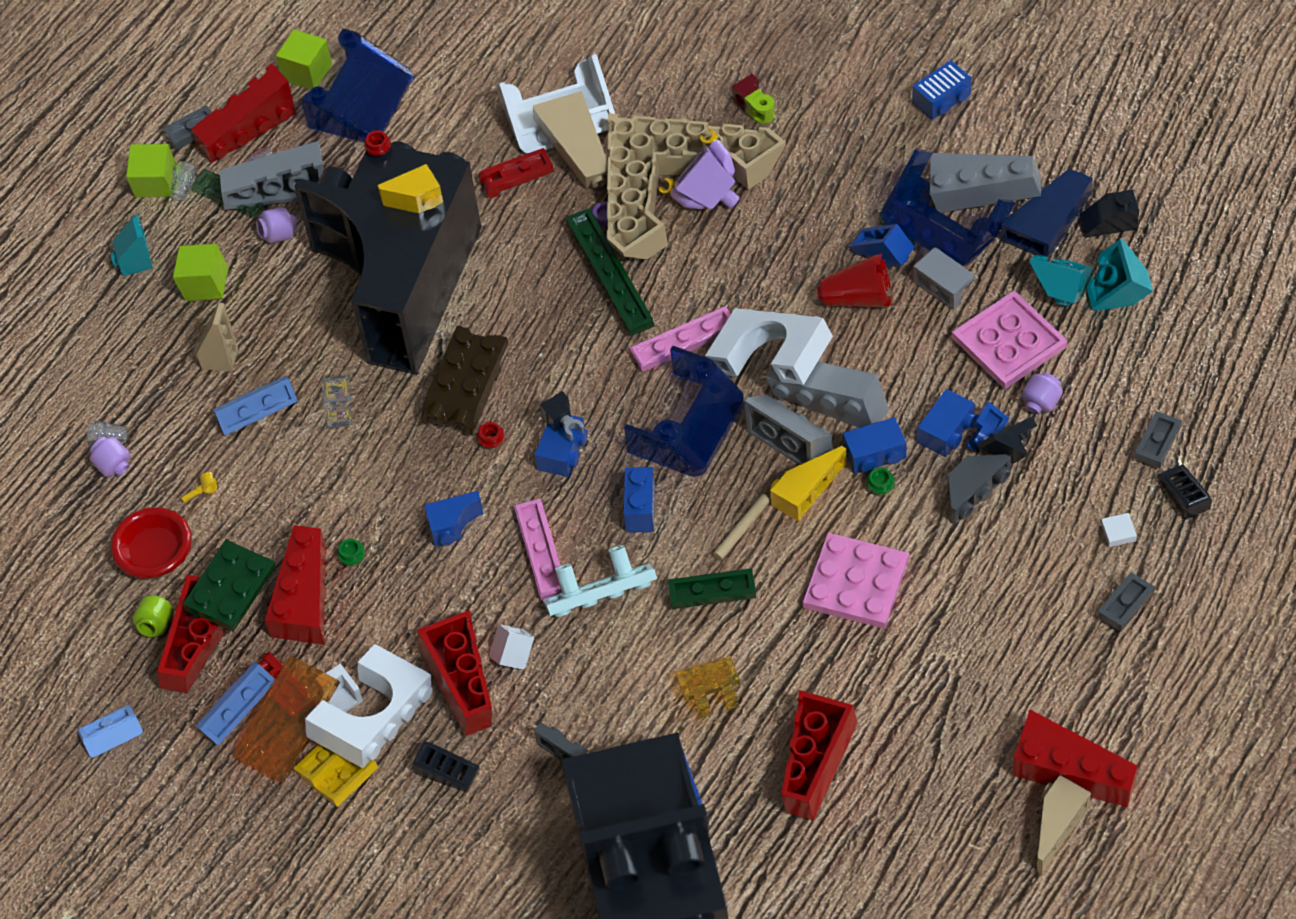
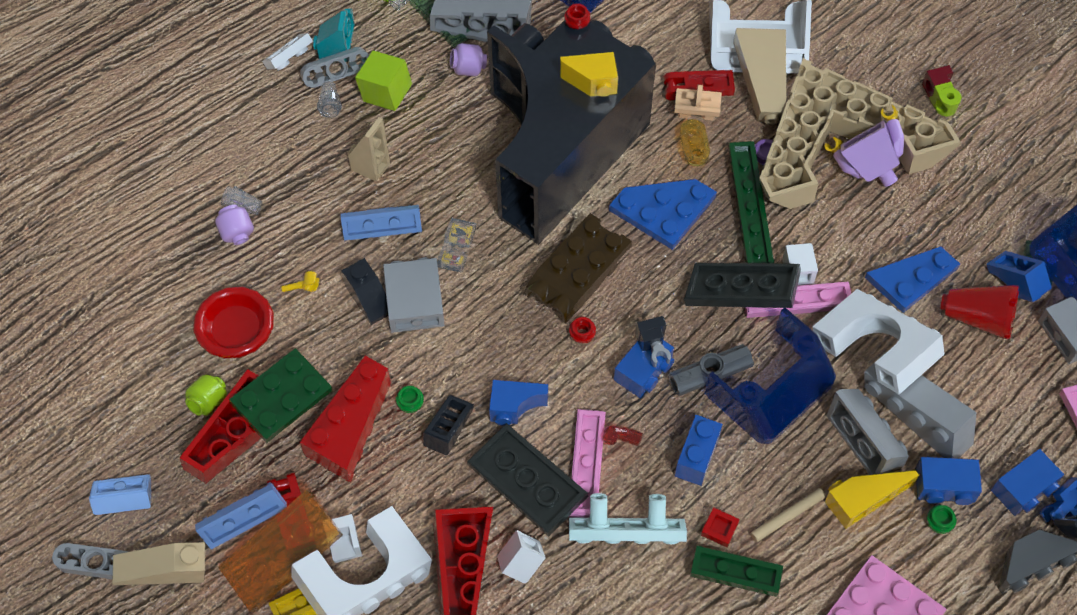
camera: 15 degrees right, 5 degrees up
none -> light grey beam [52,543,128,579]
none -> tan slope [112,542,205,585]
none -> white plate [262,33,313,70]
none -> light grey beam [300,47,369,88]
none -> clear cone [317,81,342,118]
none -> black slope [341,258,388,325]
none -> light grey panel [383,258,445,333]
none -> black slope [423,394,474,455]
none -> pearl dark grey tile [467,423,589,537]
none -> clear red arm [602,425,643,447]
none -> blue plate [609,179,717,250]
none -> dark grey piece [669,344,754,396]
none -> light nougat hips [674,85,722,121]
none -> clear yellow plate [680,119,710,166]
none -> pearl dark grey tile [684,263,801,308]
none -> red plate [701,507,740,548]
none -> white panel [782,243,818,285]
none -> blue wing [865,246,960,313]

